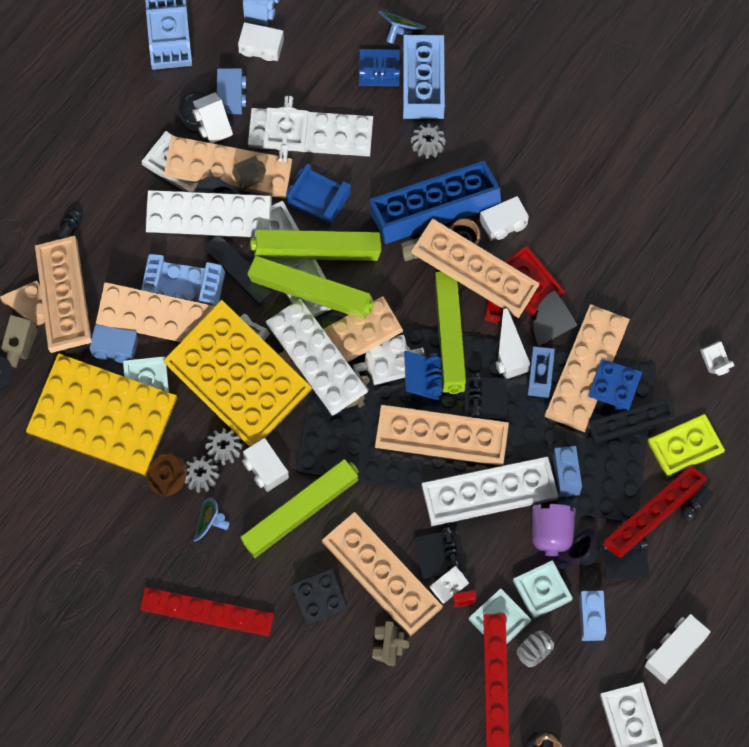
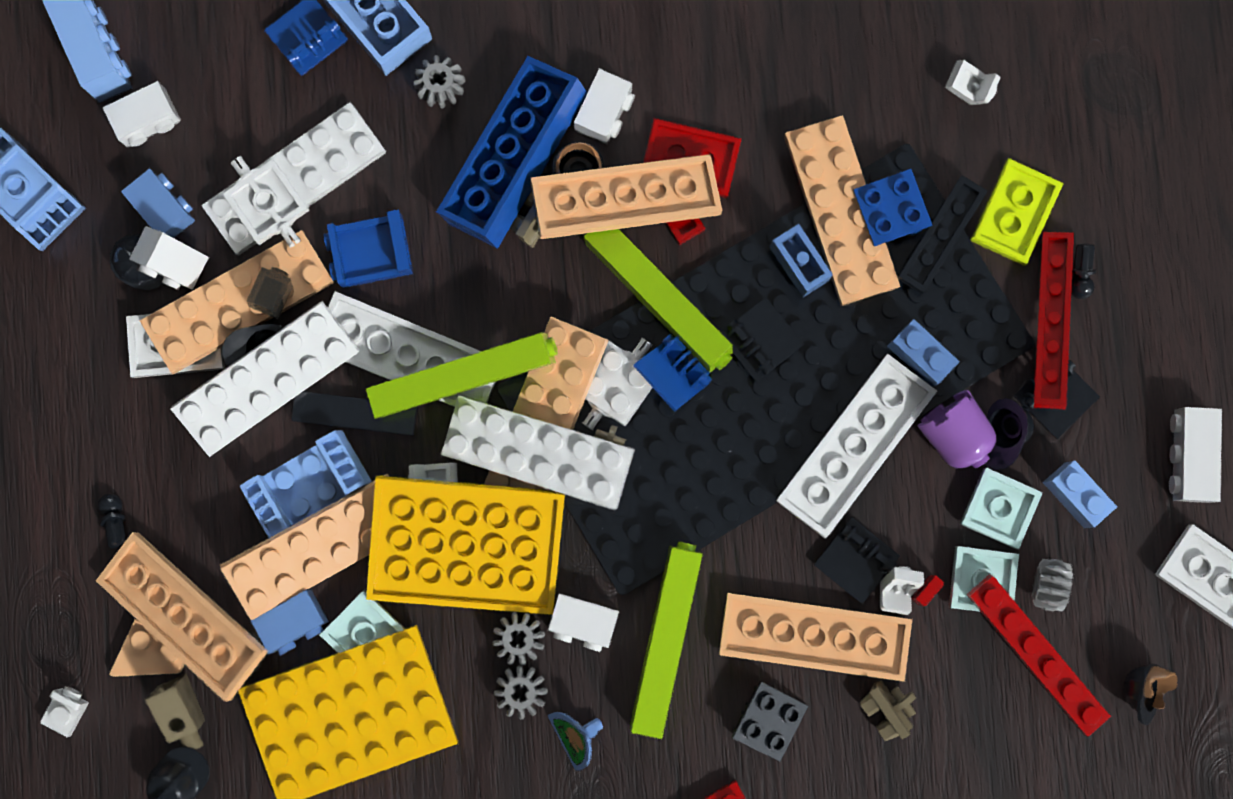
camera: 40 degrees left, 15 degrees up
reddish brown tile [147,453,187,496] -> none
lime brick [250,230,381,261] -> none
light nougat plate [375,405,509,466] -> none
white slope [496,308,530,379] -> none
dark grey brick [533,291,577,346] -> none

